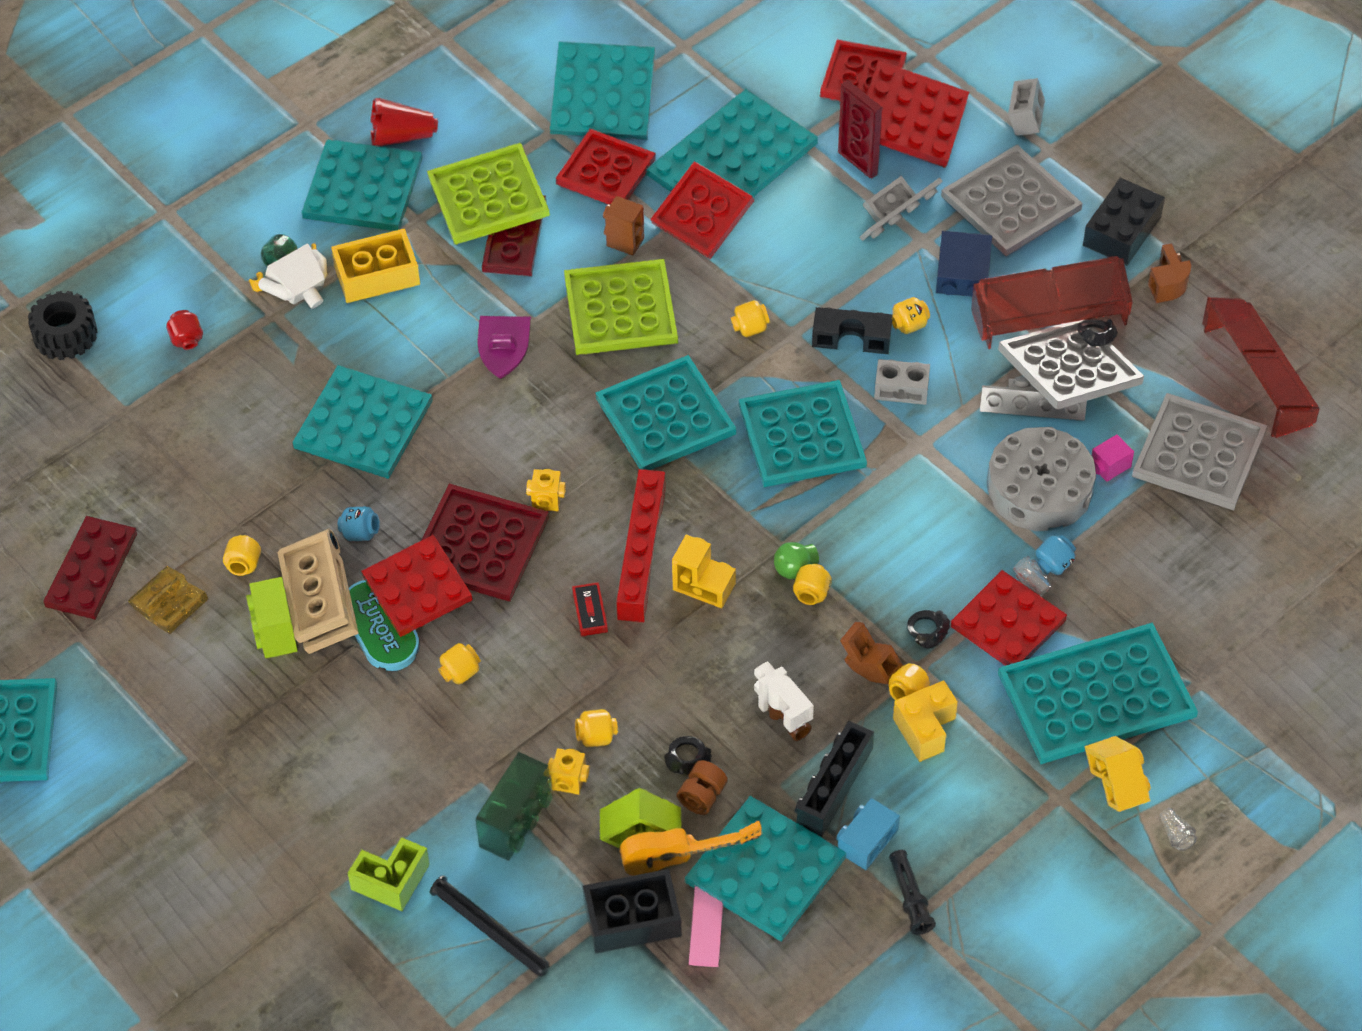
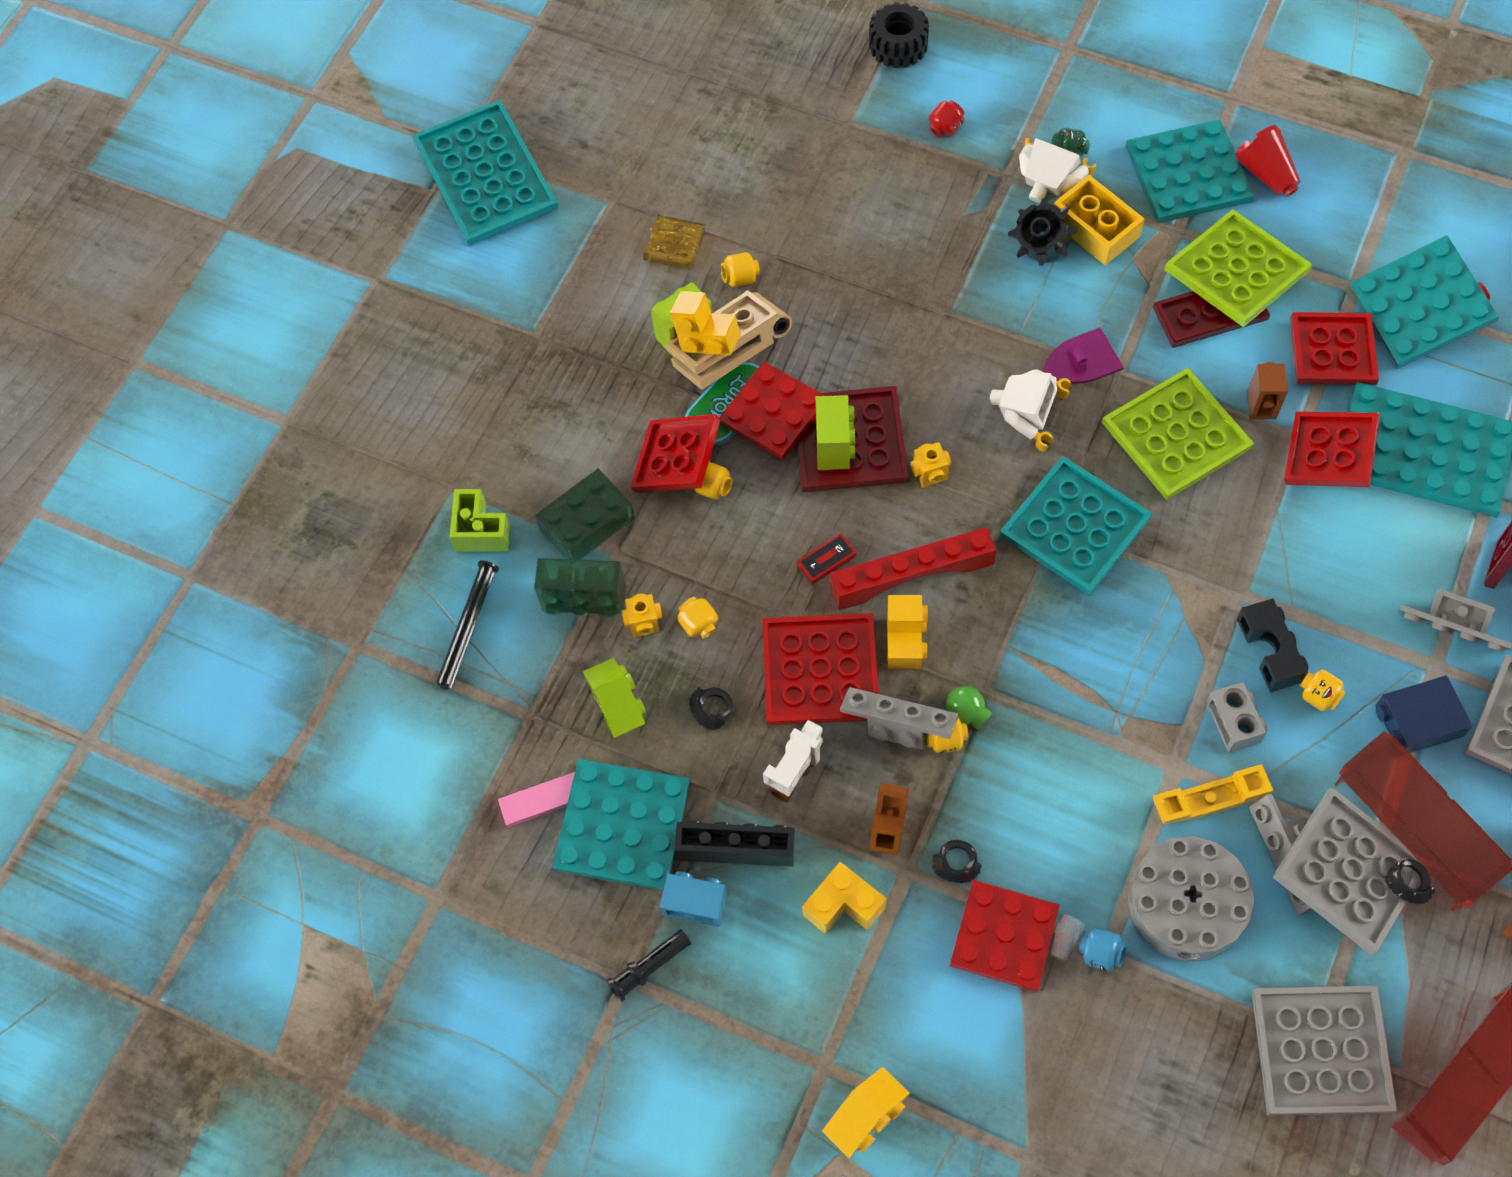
camera: 70 degrees right, 10 degrees up
dark red plate [43,516,137,620] -> none
teal plate [292,365,433,479] -> none
dark azure head [337,506,380,541] -> none
black brick [583,869,682,953] -> none
light orange piece [620,821,762,876] -> none
dark orange wheel [677,760,728,815] -> none
yellow head [730,300,770,337] -> none
teal plate [739,380,867,487] -> none
yellow head [888,663,930,701] -> none
teal plate [998,622,1198,765] -> none
dark pink brick [1091,434,1134,482] -> none
none -> clear green brick [535,468,635,566]
none -> red plate [630,414,721,493]
none -> yellow brick [670,291,741,356]
none -> red plate [762,613,879,726]
none -> lime brick [816,395,855,470]
none -> light grey bracket [840,687,959,750]
none -> white torso [990,369,1071,452]
none -> black brick [1008,198,1078,266]
none -> yellow slope [1152,764,1273,824]

